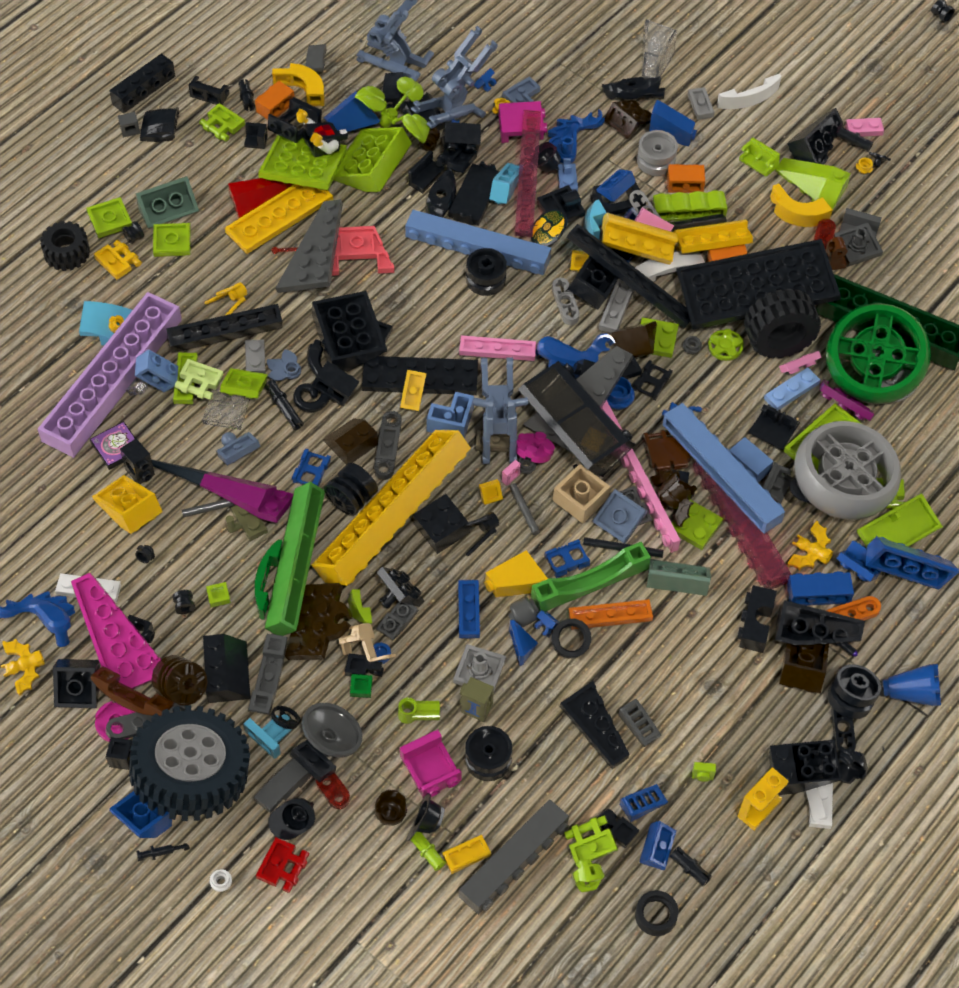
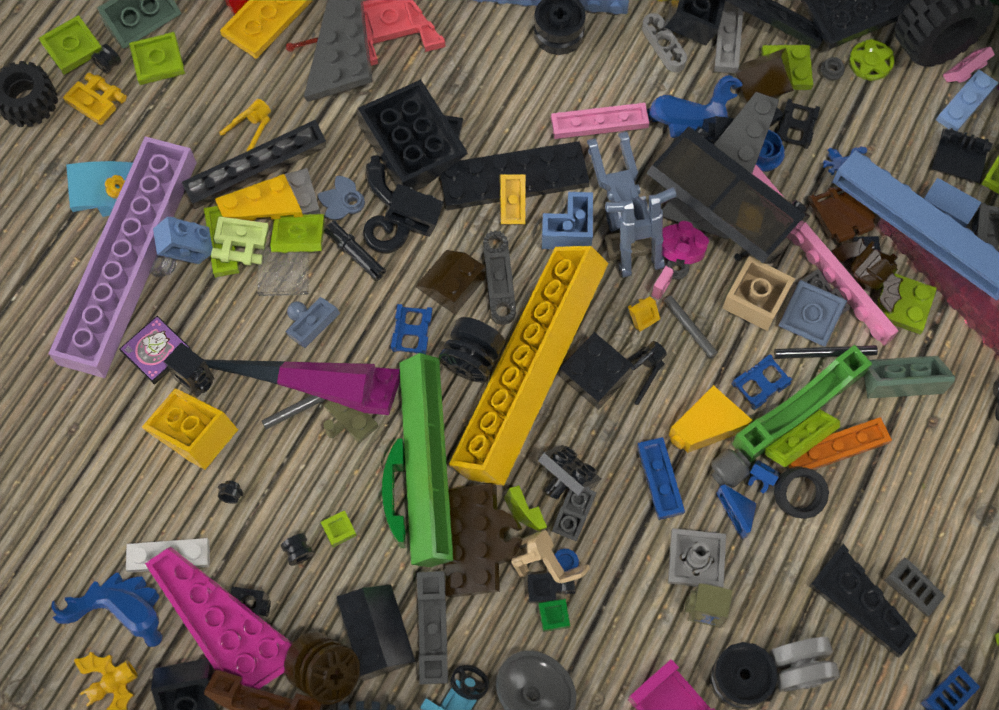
camera: 10 degrees left, 10 degrees up
lime piece [398,697,440,724] -> none
none -> yellow wing [215,174,303,221]
none -> lime tile [765,409,840,467]
none -> light grey wheel [769,637,840,692]

